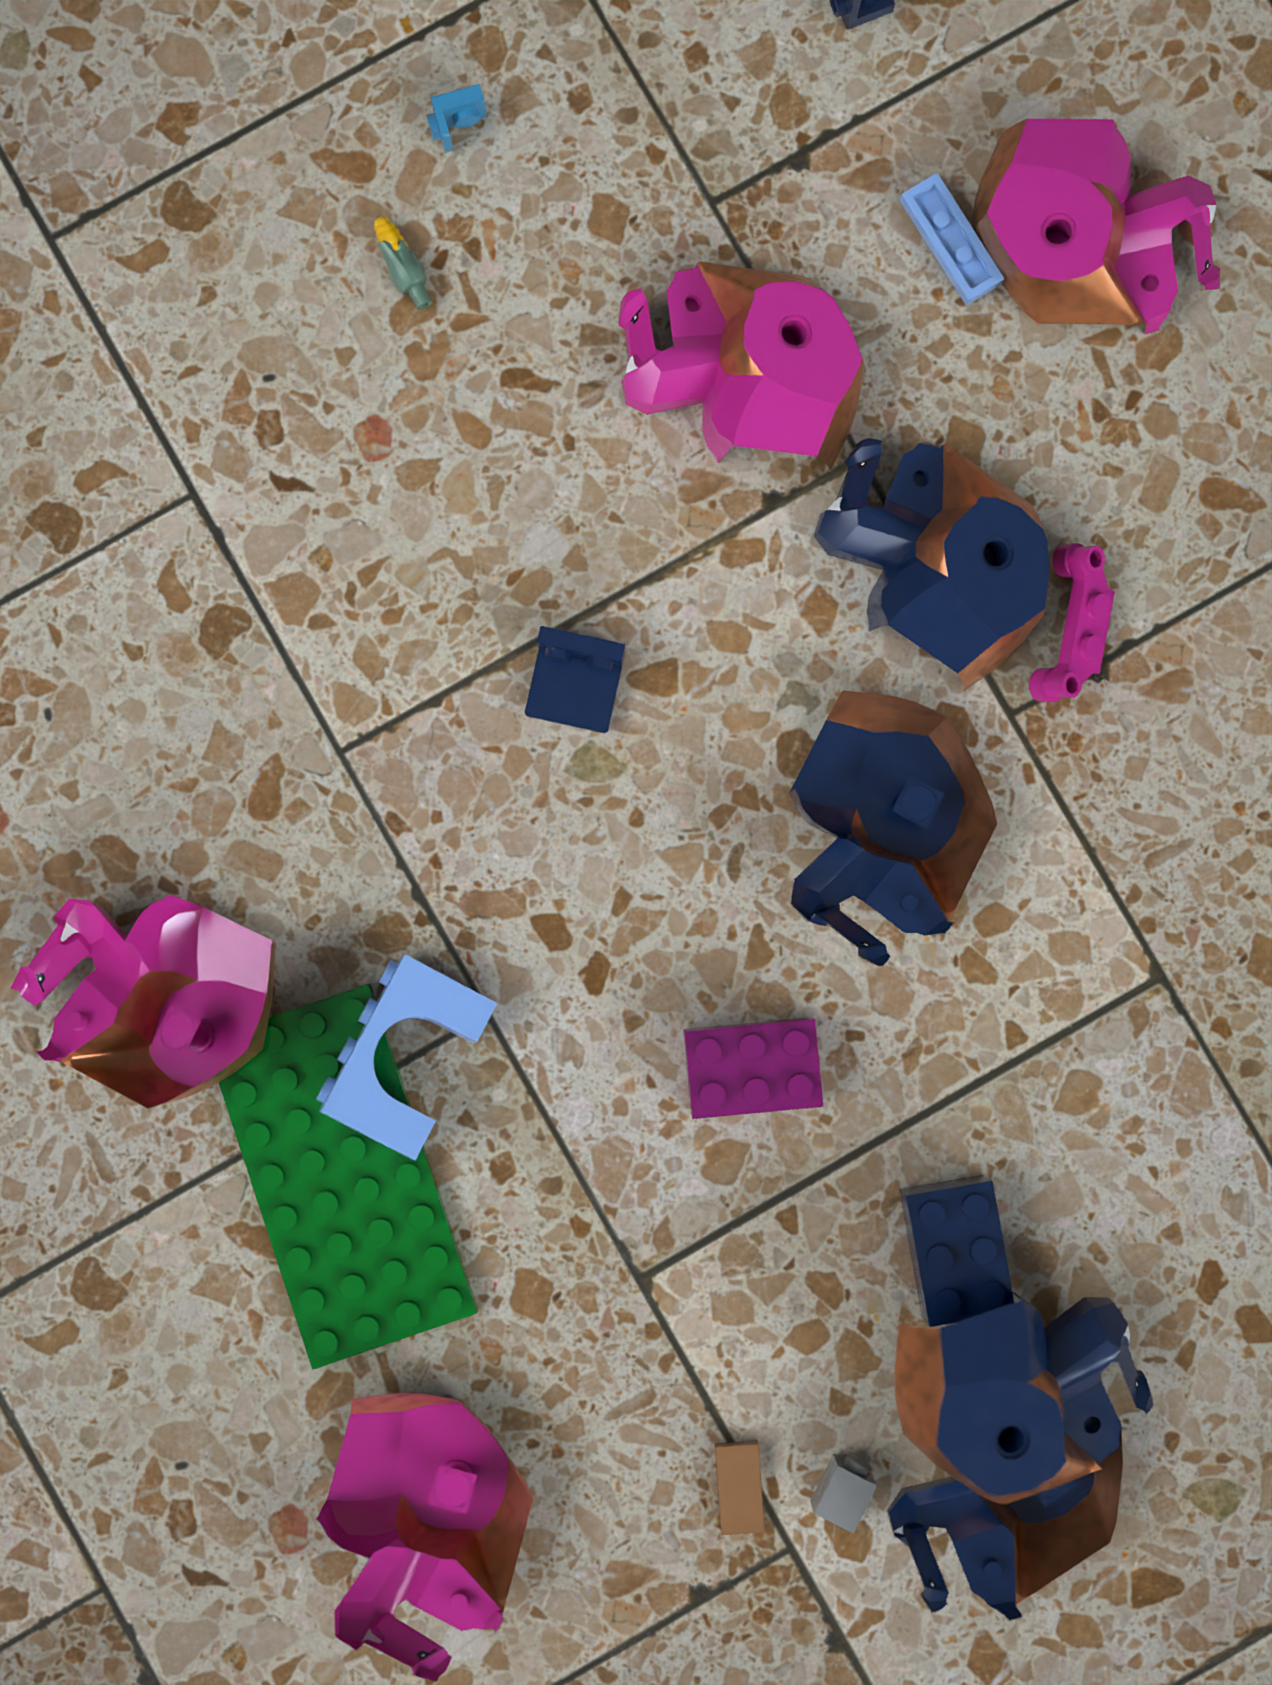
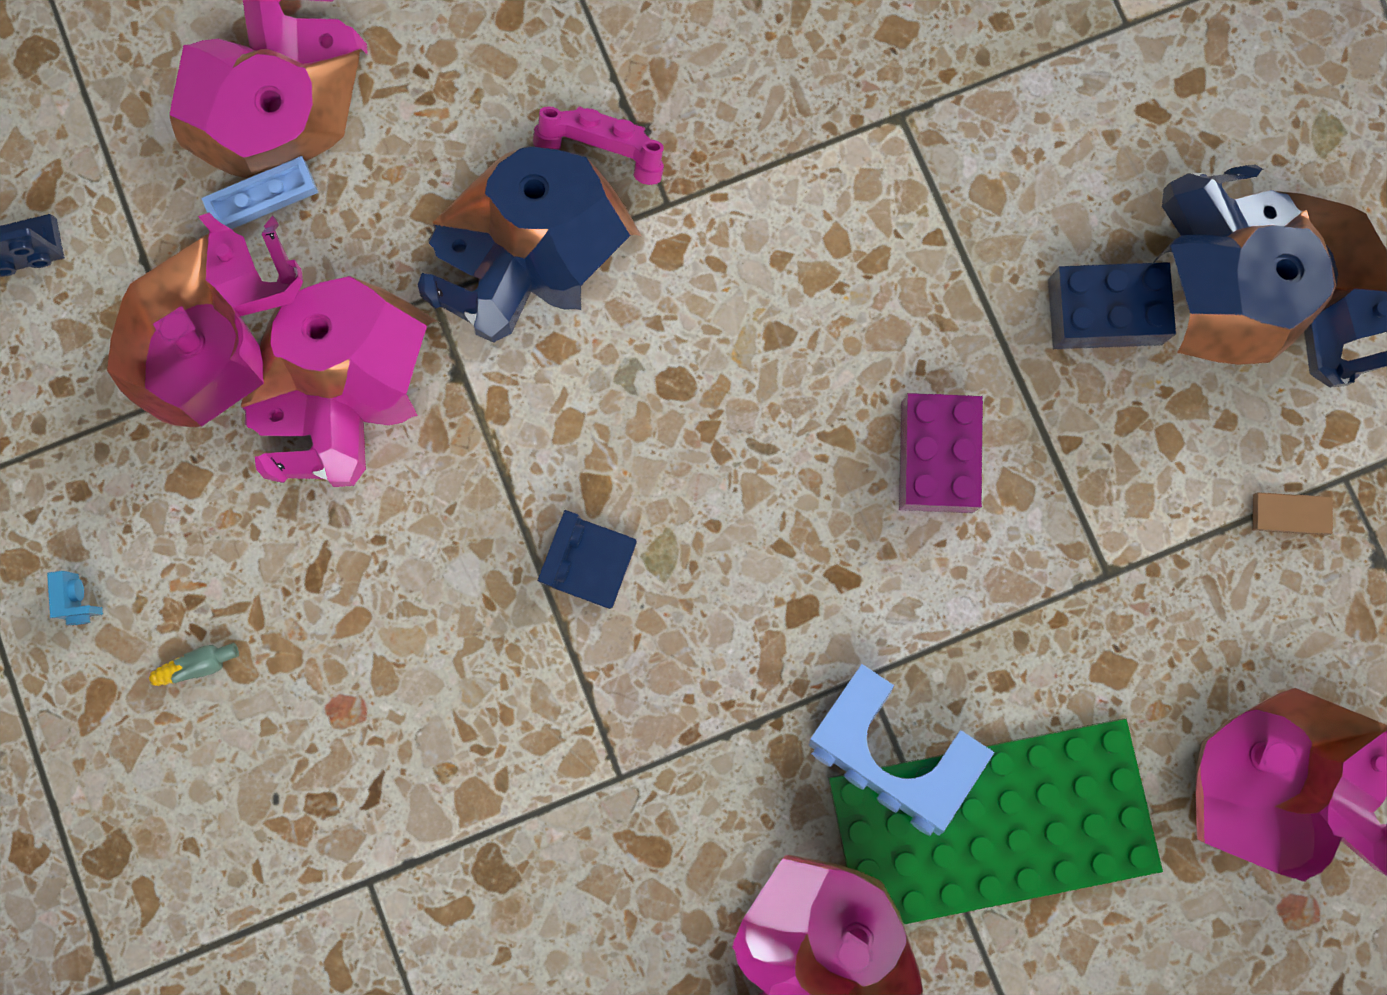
camera: 80 degrees left, 5 degrees down
dark blue piece [789,690,997,967] -> none
light grey brick [810,1454,877,1534] -> none
none -> dark pink piece [107,210,303,427]

